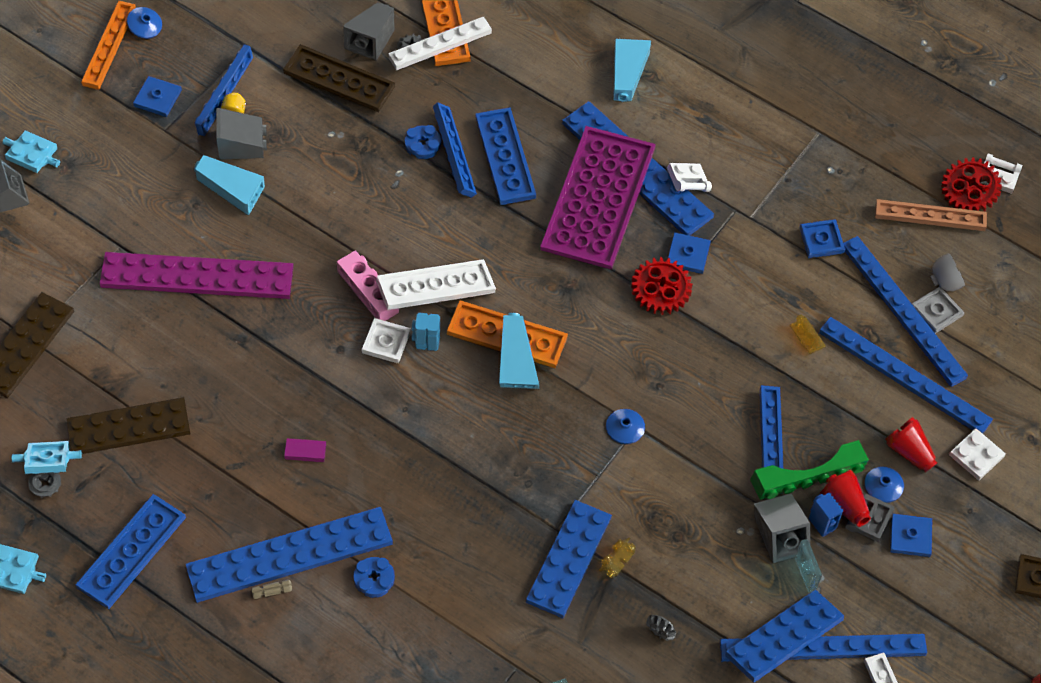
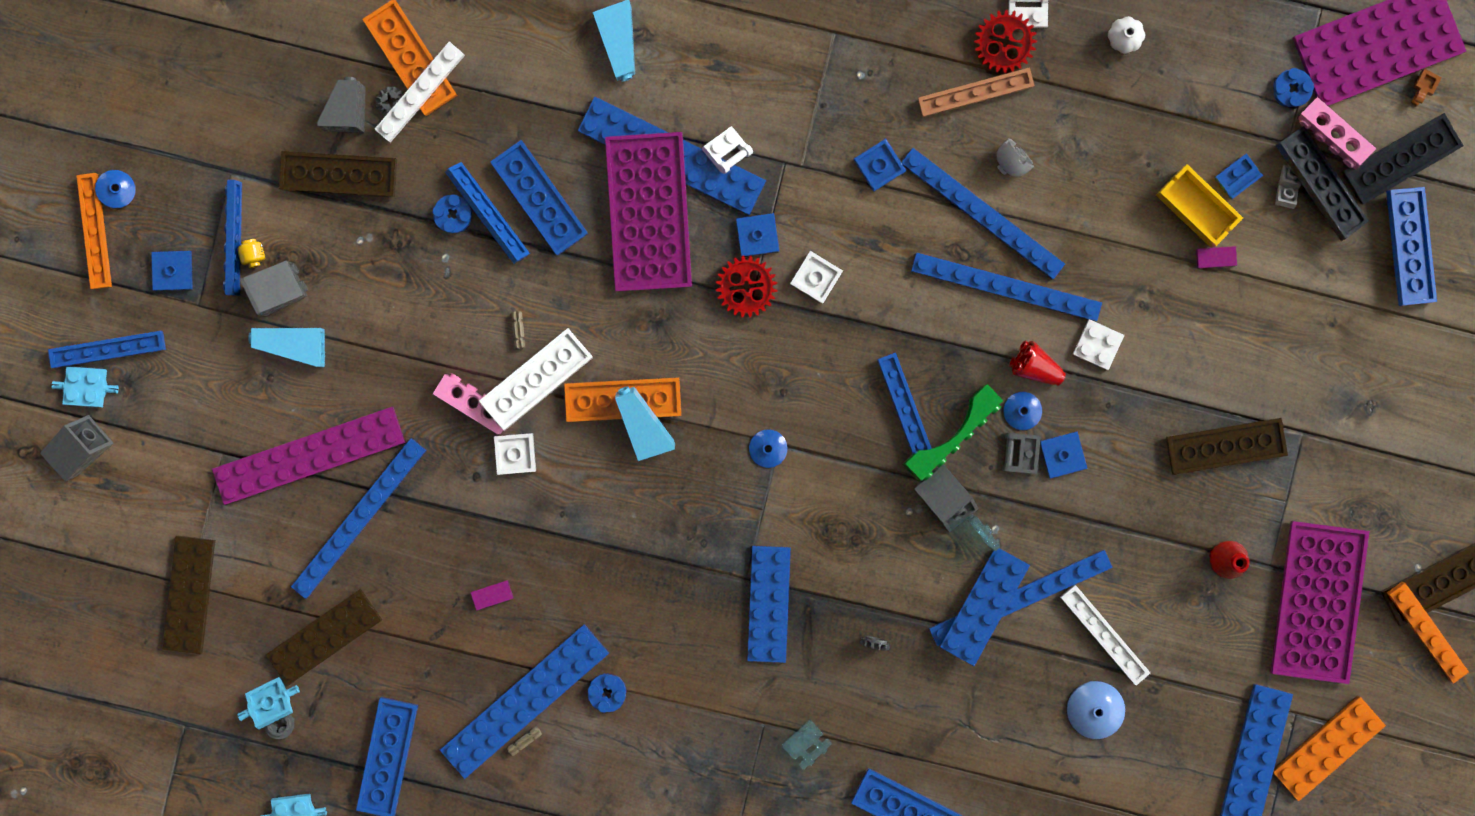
camera: 15 degrees left, 30 degrees up
dark azure brick [412,313,440,351] -> none
clear yellow hinge [599,537,636,578] -> none
clear yellow hinge [790,314,826,354] -> none
blue brick [808,493,843,537] -> none
red cone [820,470,871,527] -> none
light grey tile [912,286,964,334] -> none
none -> blue plate [48,331,166,368]
none -> blue plate [291,438,427,599]
none -> dark tan axle [511,311,525,349]
none -> white plate [790,251,843,304]

